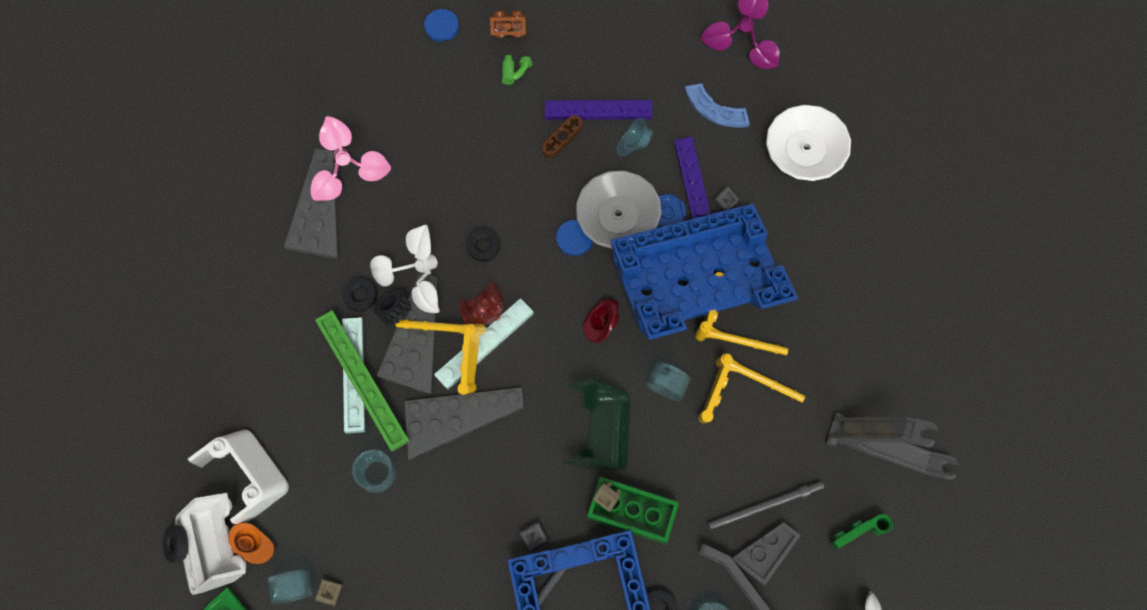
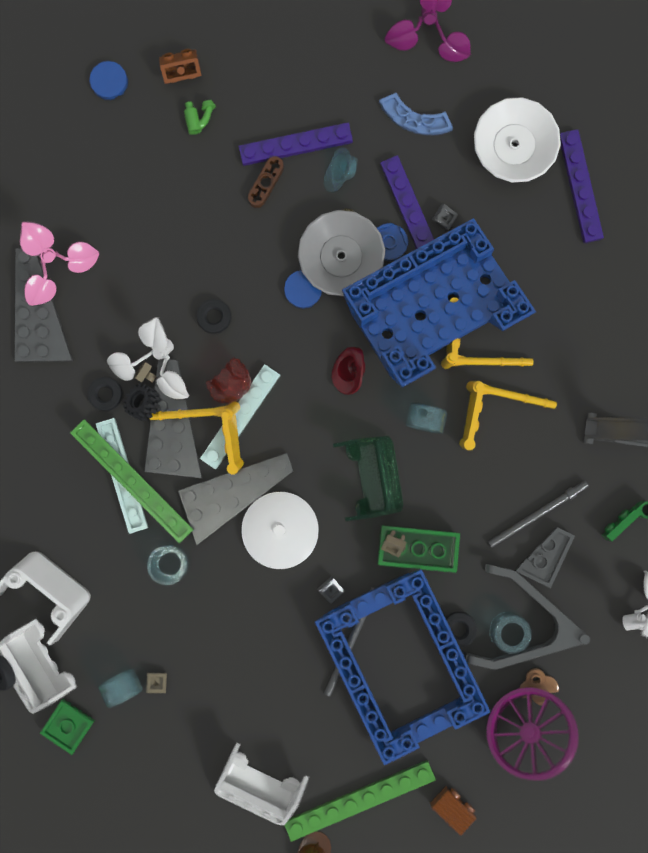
camera: 15 degrees left, 15 degrees up
orange piece [228,523,274,564] -> none
none -> dark tan tile [134,361,157,383]
none -> white dish [242,492,319,569]
none -> dark purple plate [560,129,604,243]

